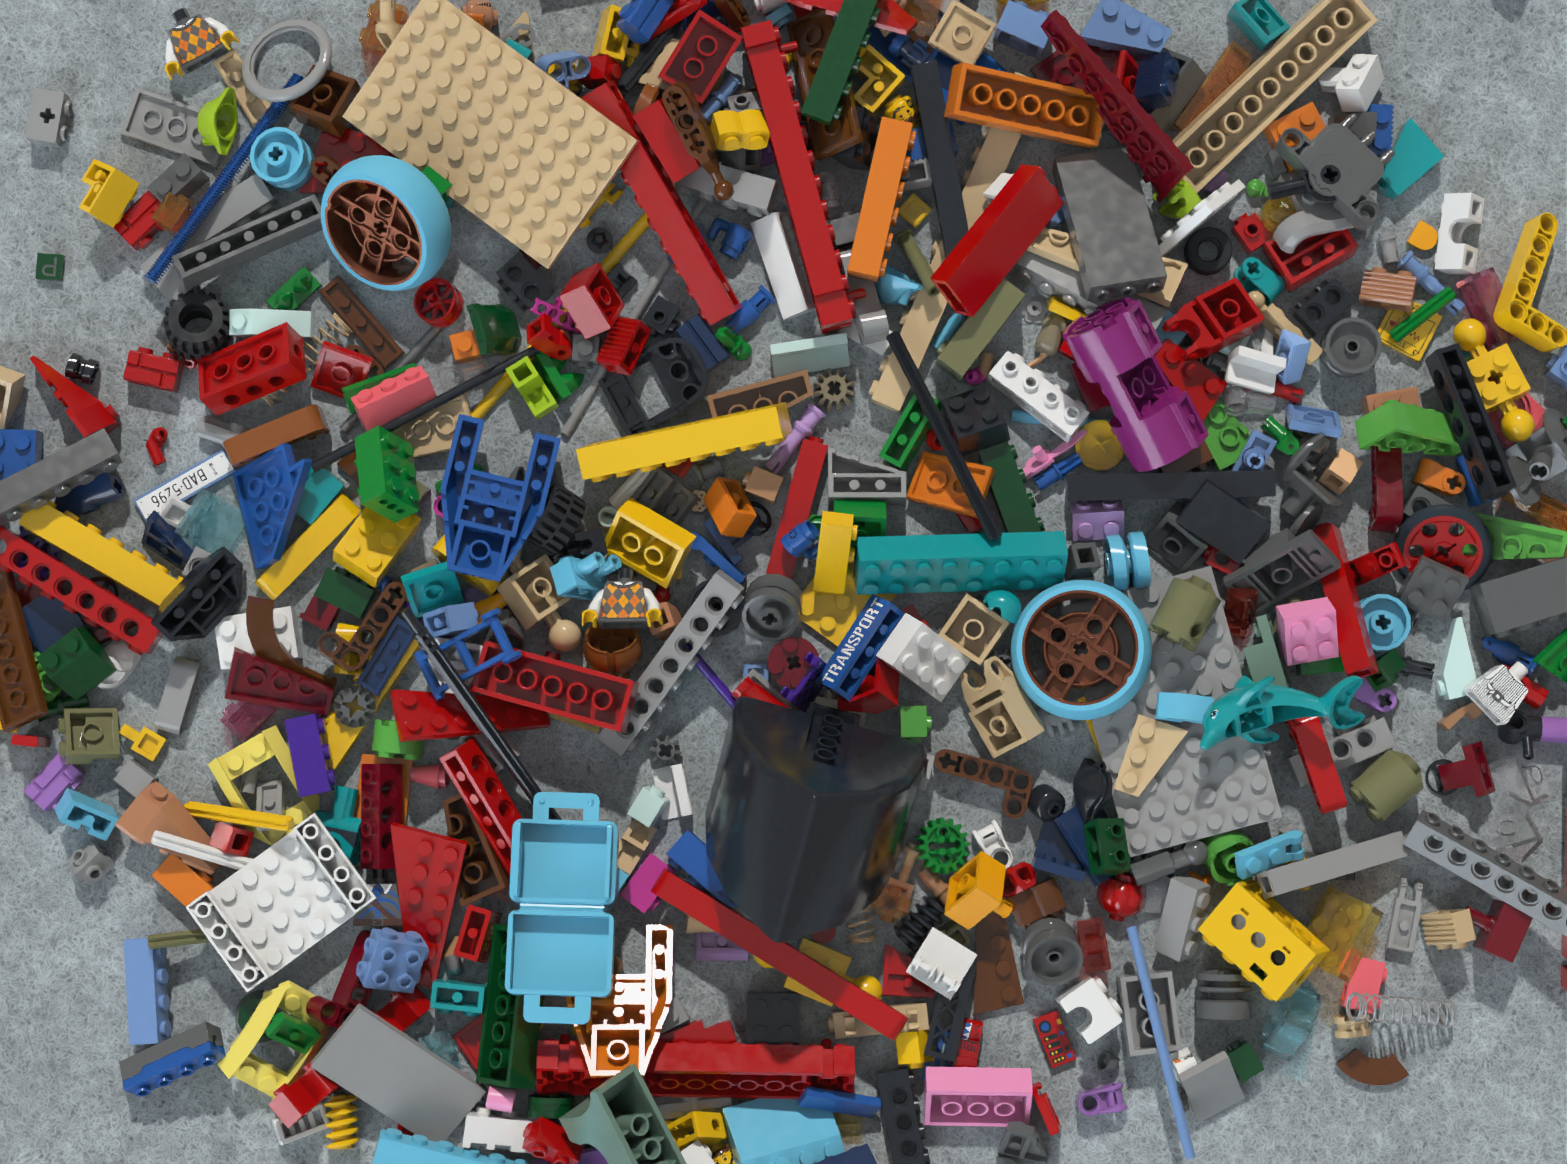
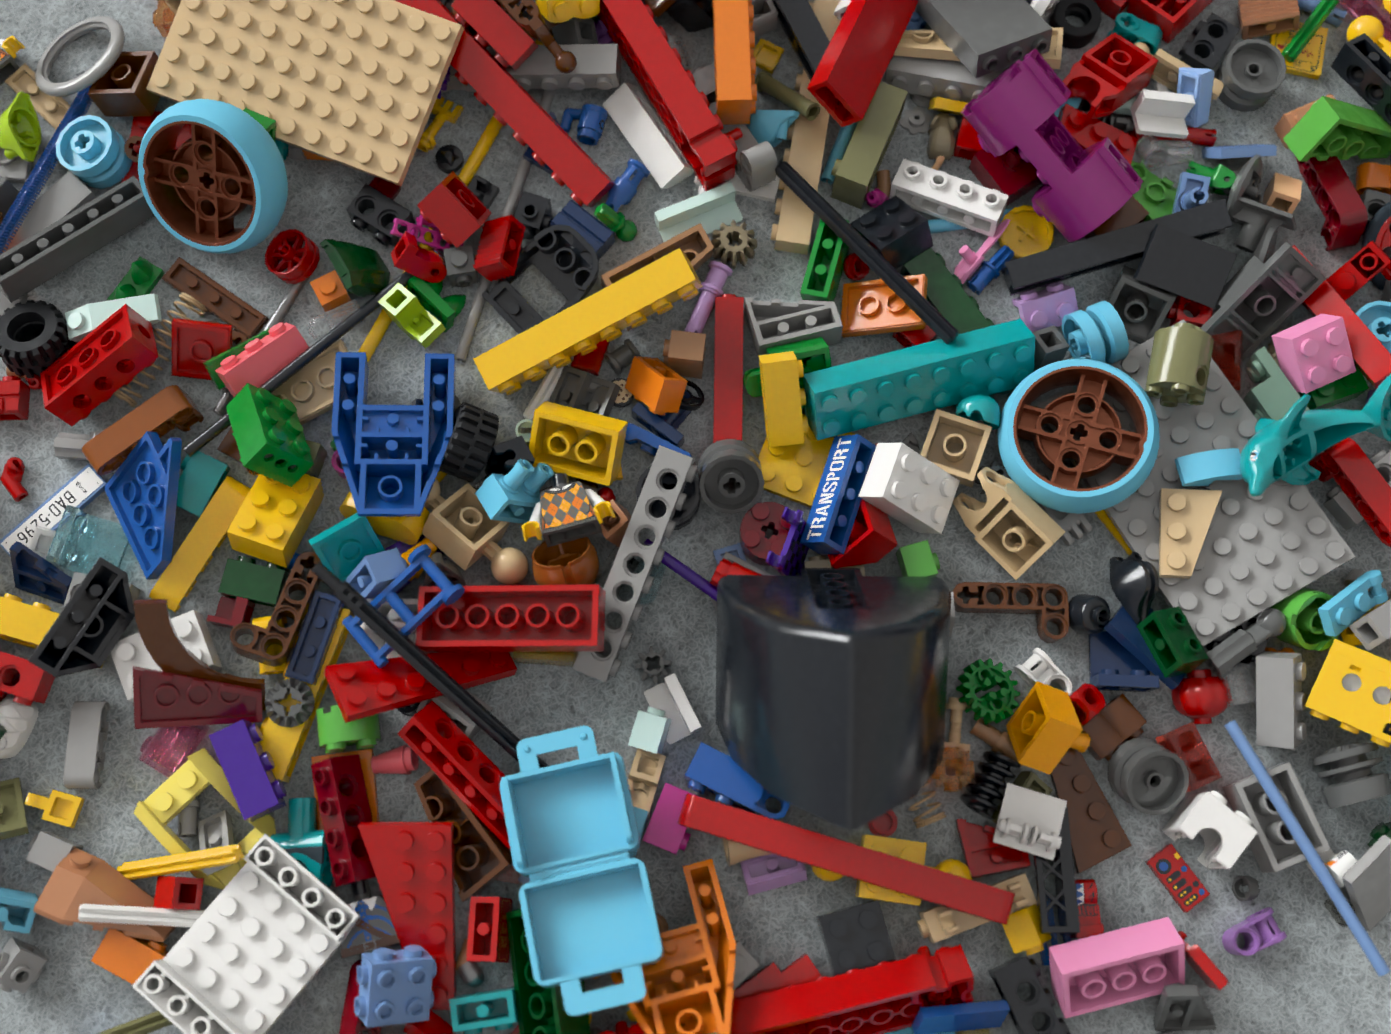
camera: 15 degrees left, 10 degrees down
blue piece [781,520,820,560] -> none

